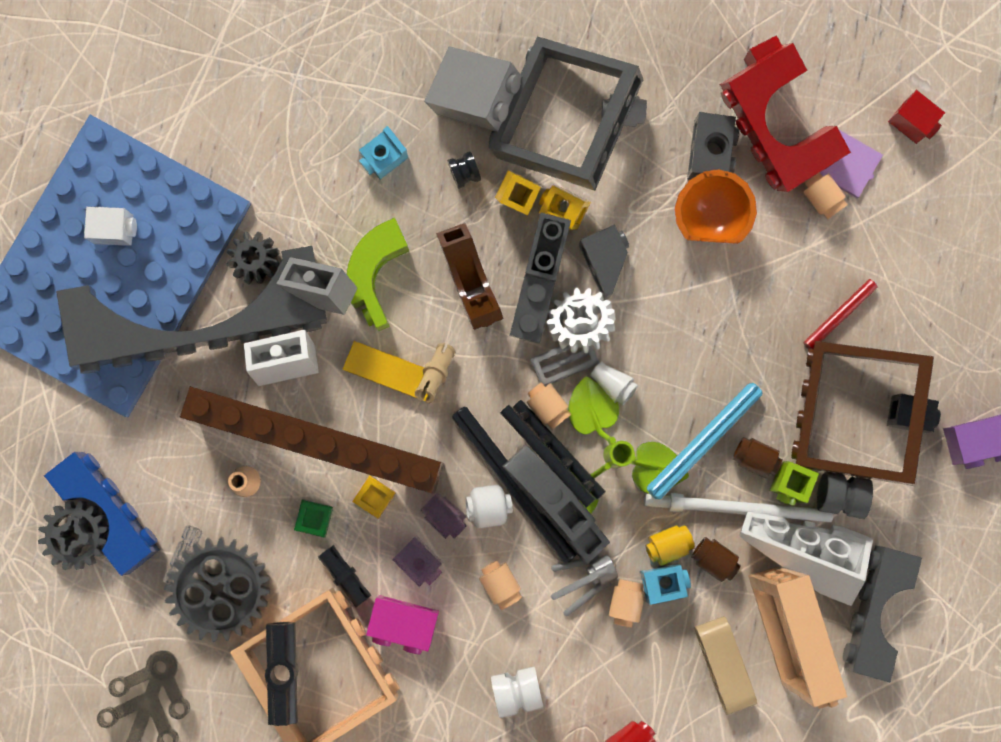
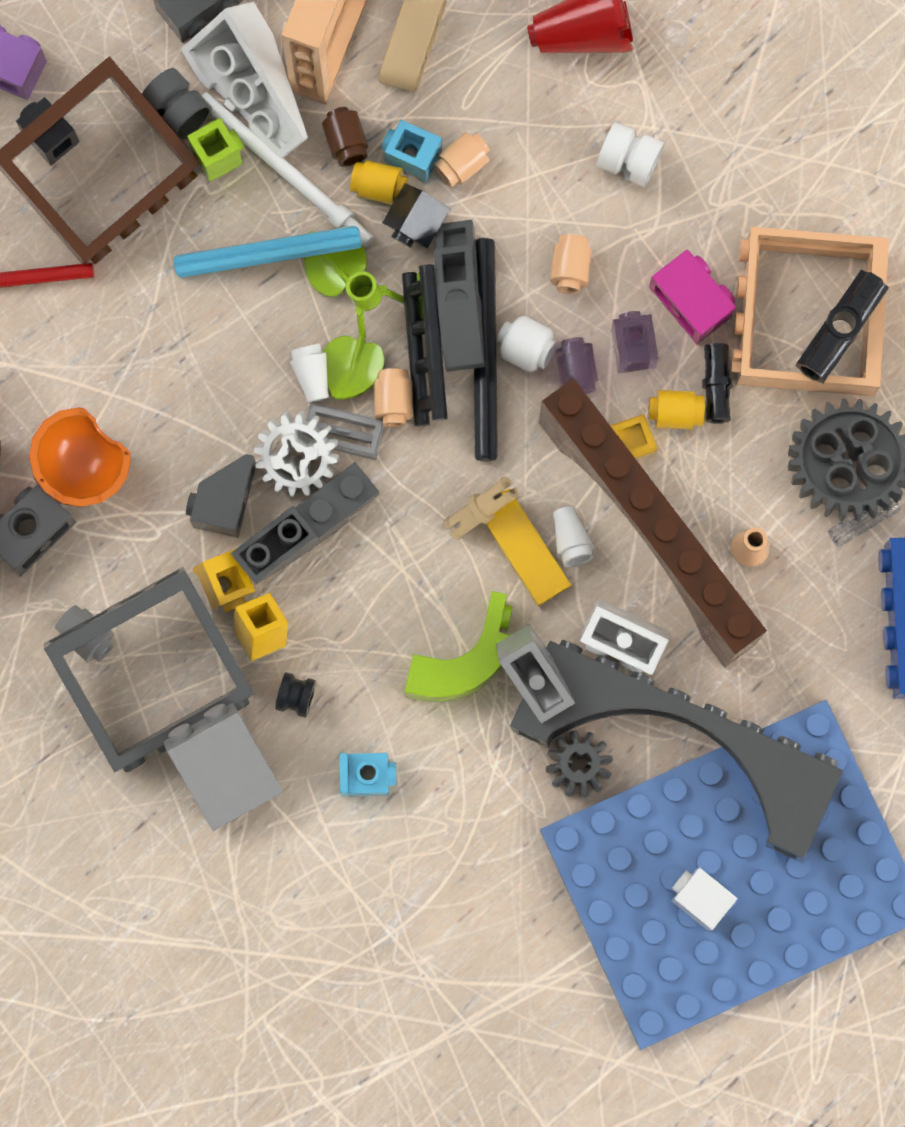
camera: 140 degrees left, 5 degrees down
green tile [294,499,333,538] -> none
reddish brown arch [436,223,504,330] -> none
light grey plant [551,555,618,616] -> none
reddish brown brick [733,437,783,479] -> none
none -> brick [382,183,451,248]
none -> white cone [552,506,595,567]
none -> yellow brick [648,390,705,430]

